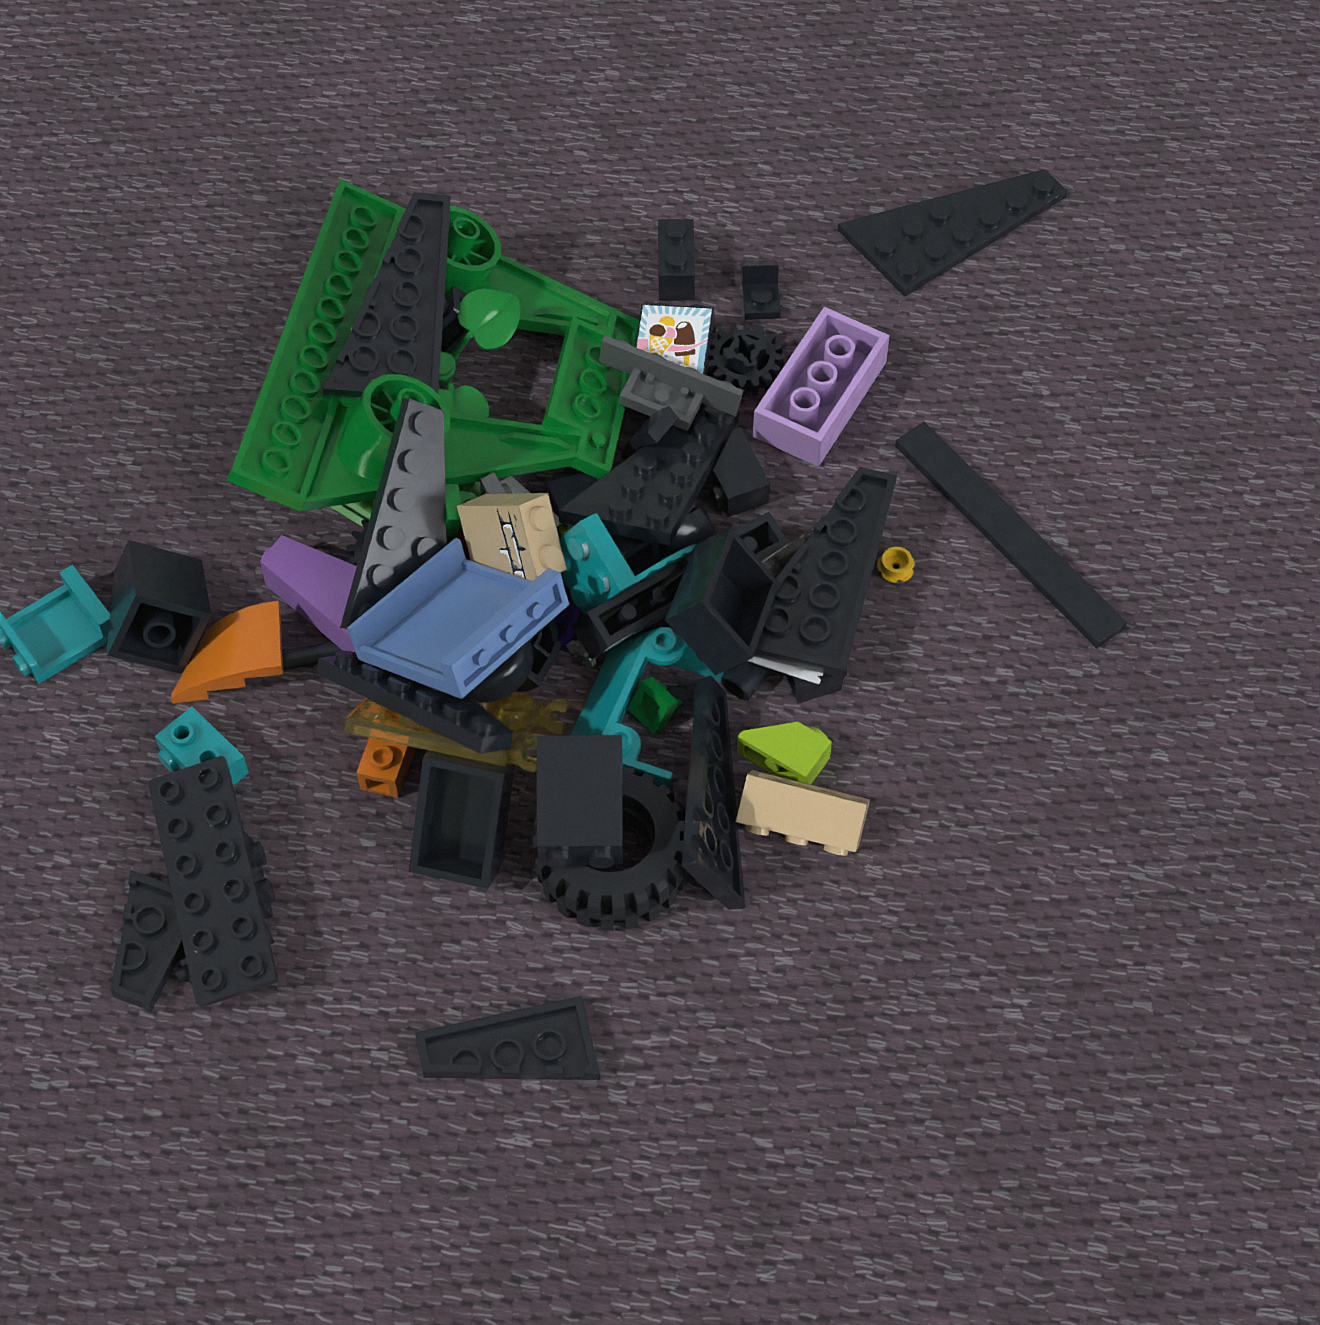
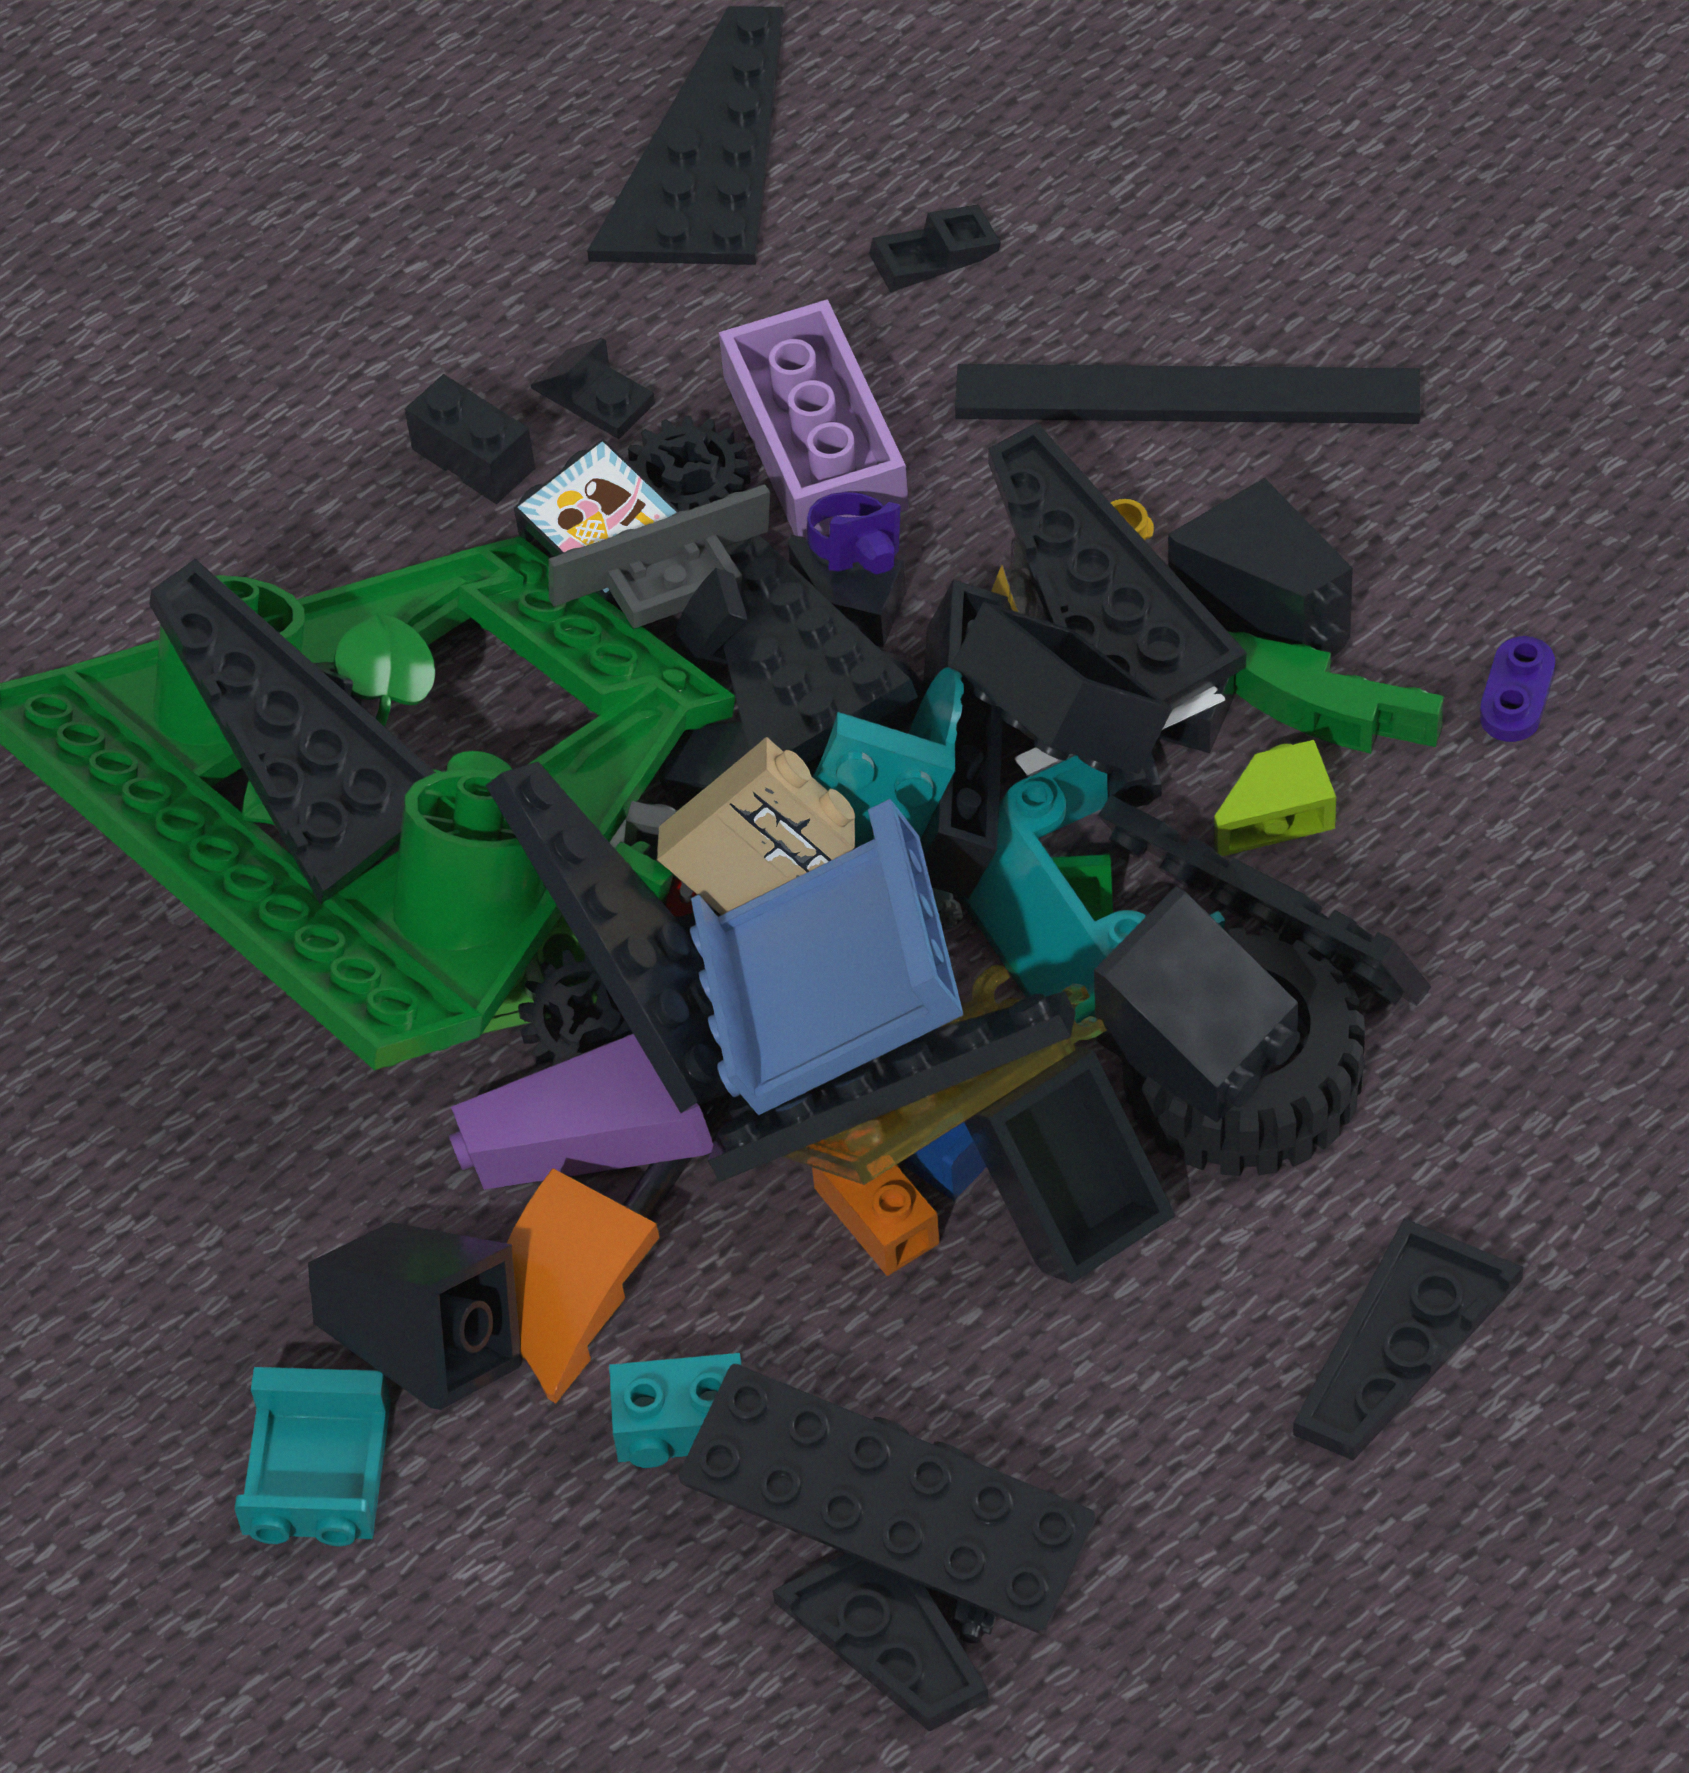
camera: 45 degrees left, 5 degrees down
tan brick [736,770,870,856] -> none
none -> dark purple piece [806,492,901,574]
none -> black slope [869,204,1001,293]
none -> black slope [1168,478,1353,658]
none -> green slope [1227,631,1444,754]
none -> dark purple plate [1480,636,1555,742]

